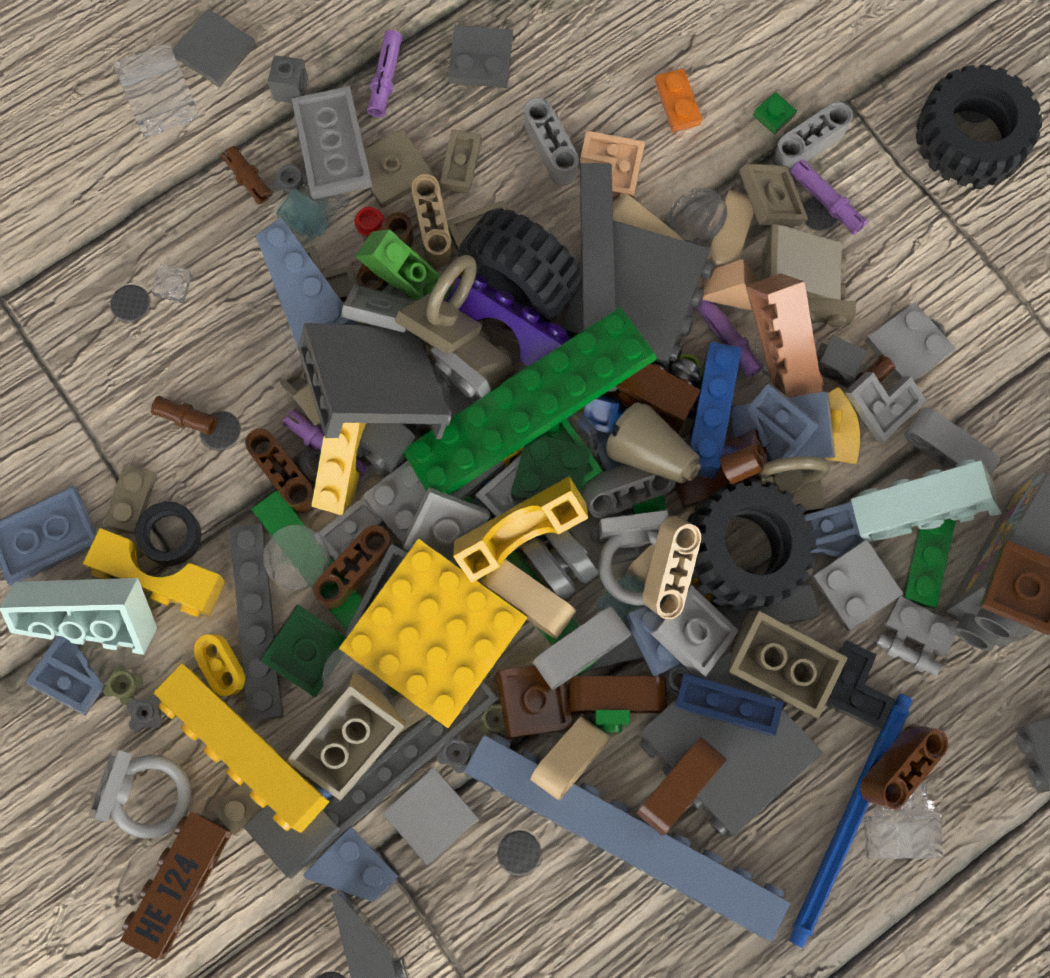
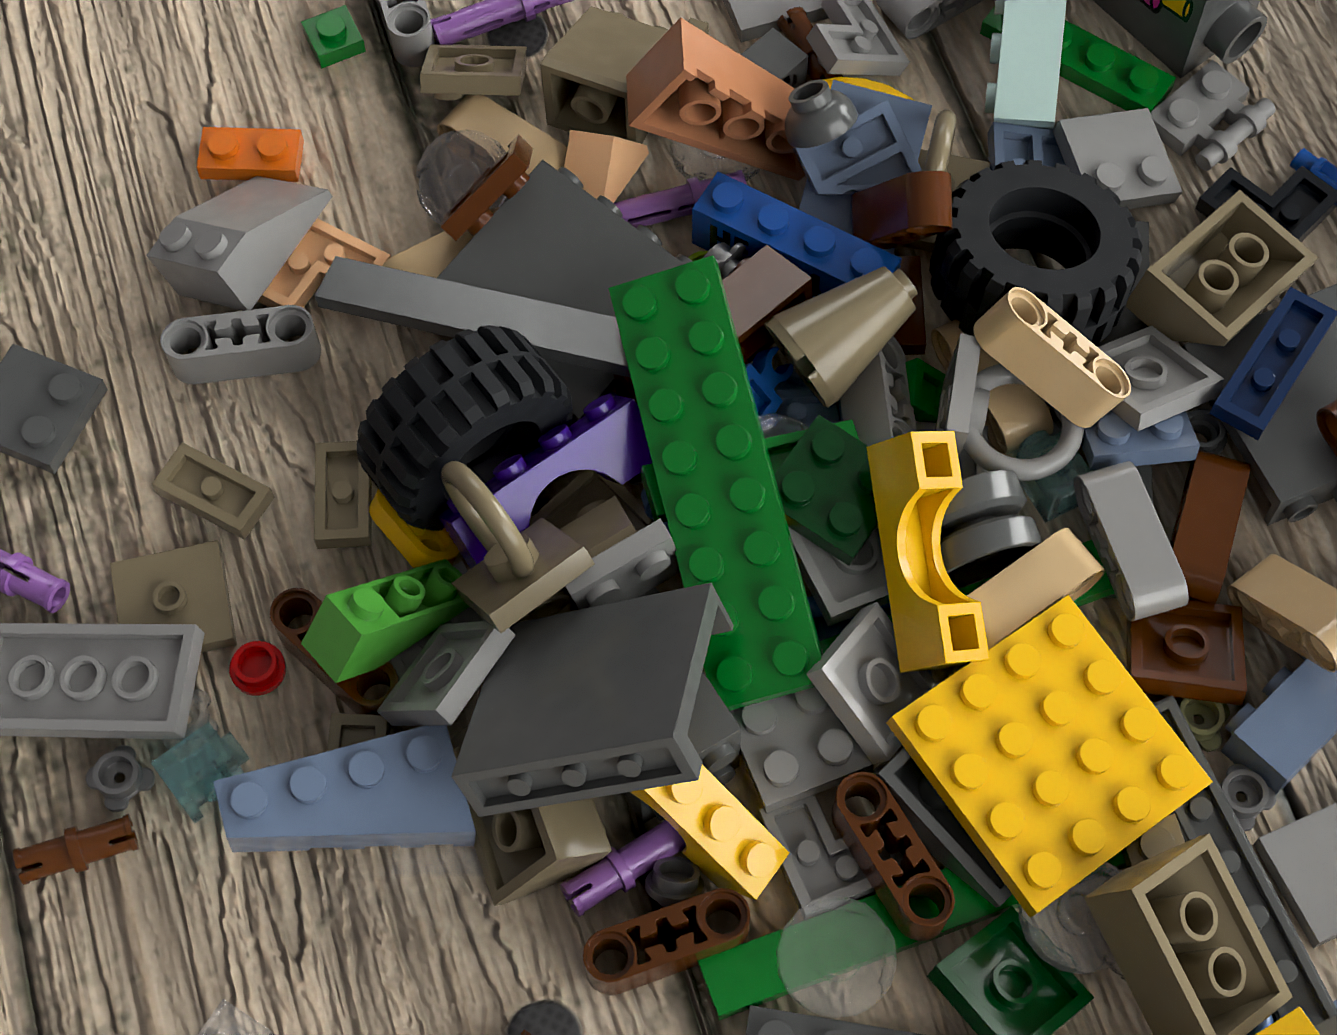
camera: 70 degrees left, 10 degrees down
tan beam [411,174,453,267] -> none
green plate [594,710,630,733] -> none
none -> light grey slope [146,176,333,311]
none -> reddish brown wing [441,134,533,241]
none -> dark grey piece [785,80,858,148]

